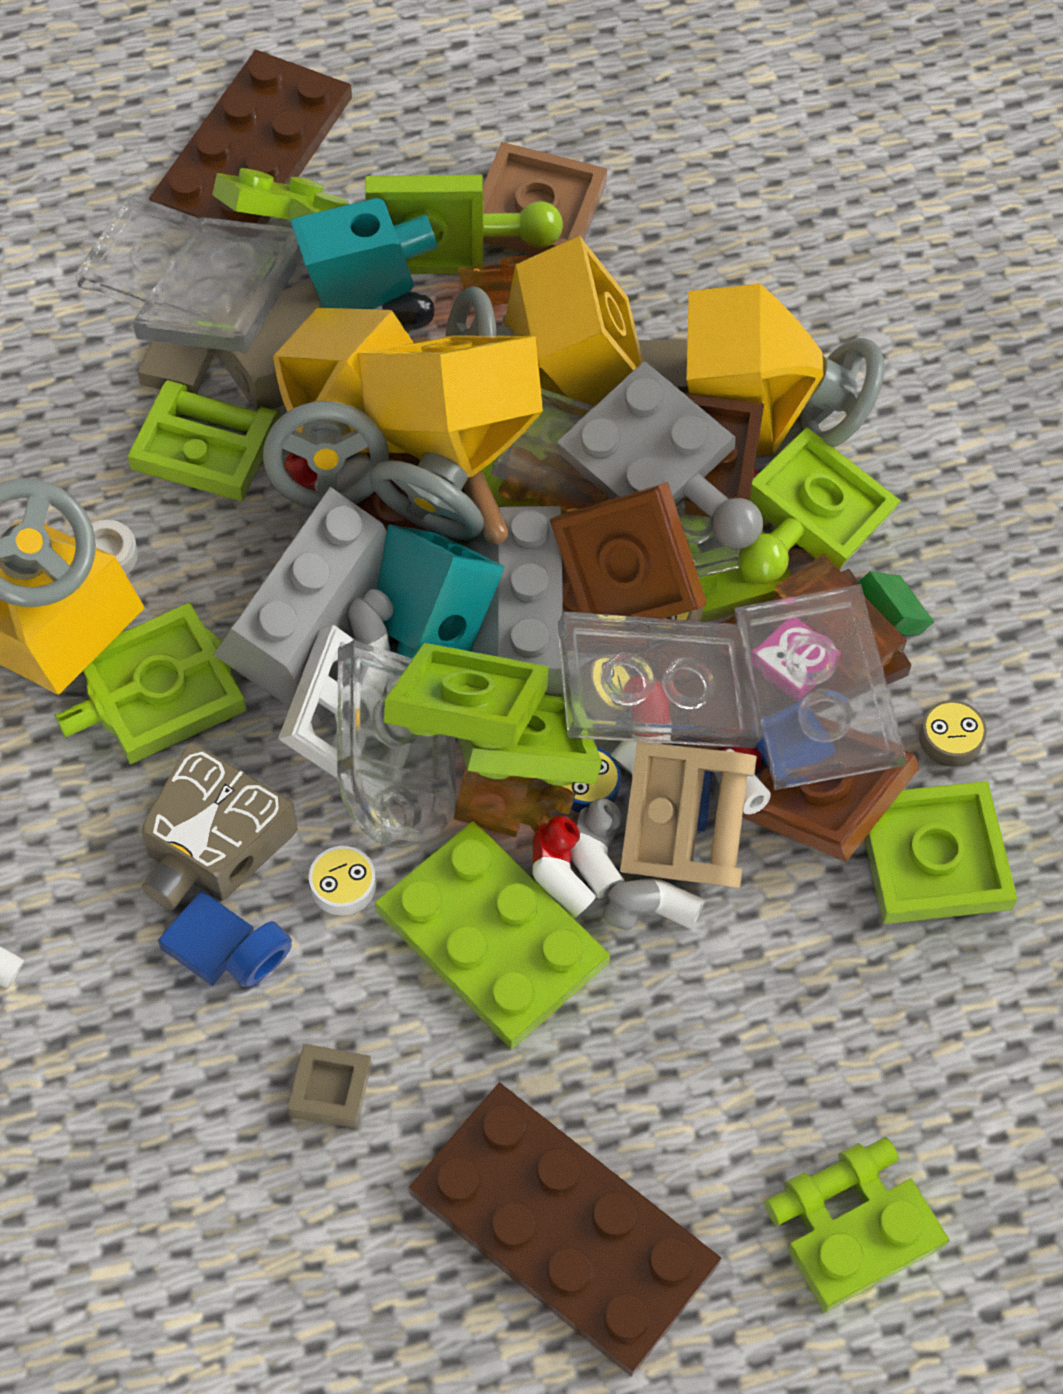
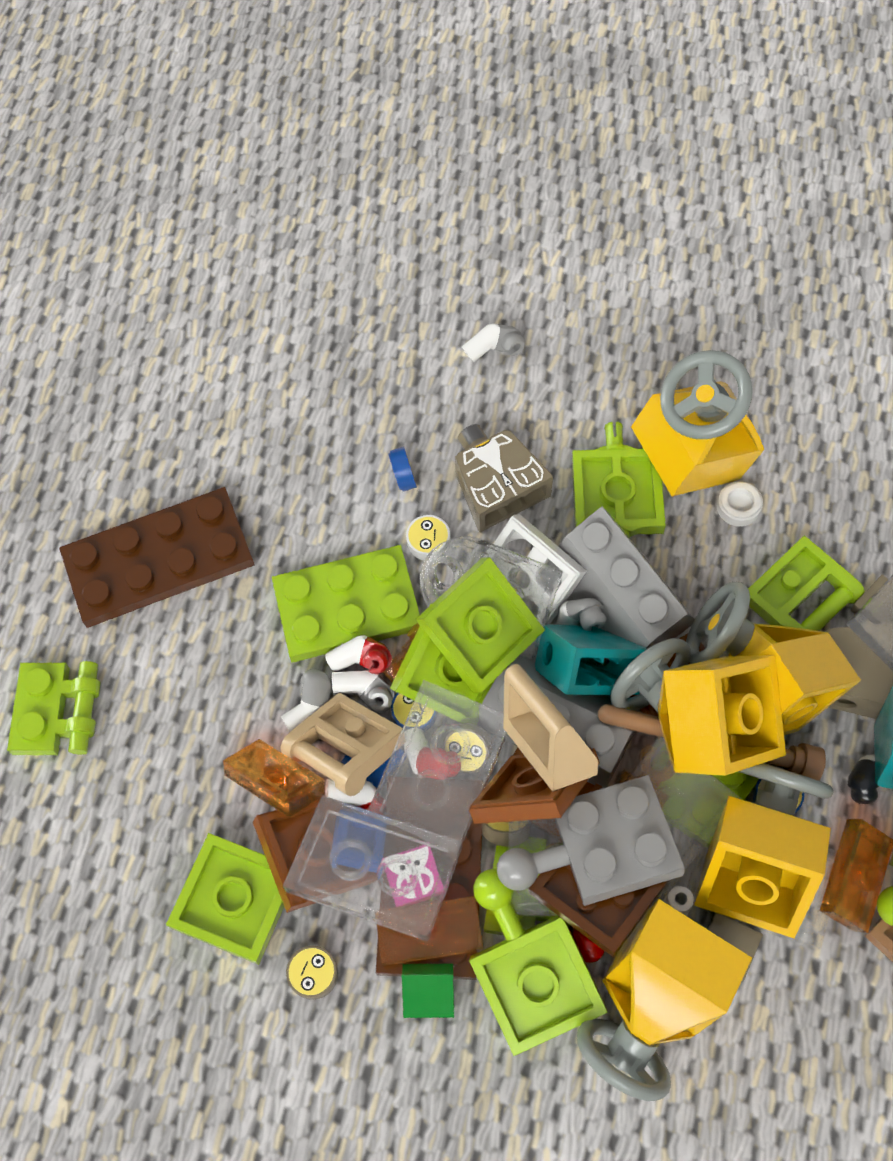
camera: 125 degrees right, 5 degrees up
blue tile [158,890,254,986] -> none
dark tan tile [287,1043,372,1129] -> none
none -> clear orange plate [223,739,325,818]
none -> tan tile [503,664,598,792]

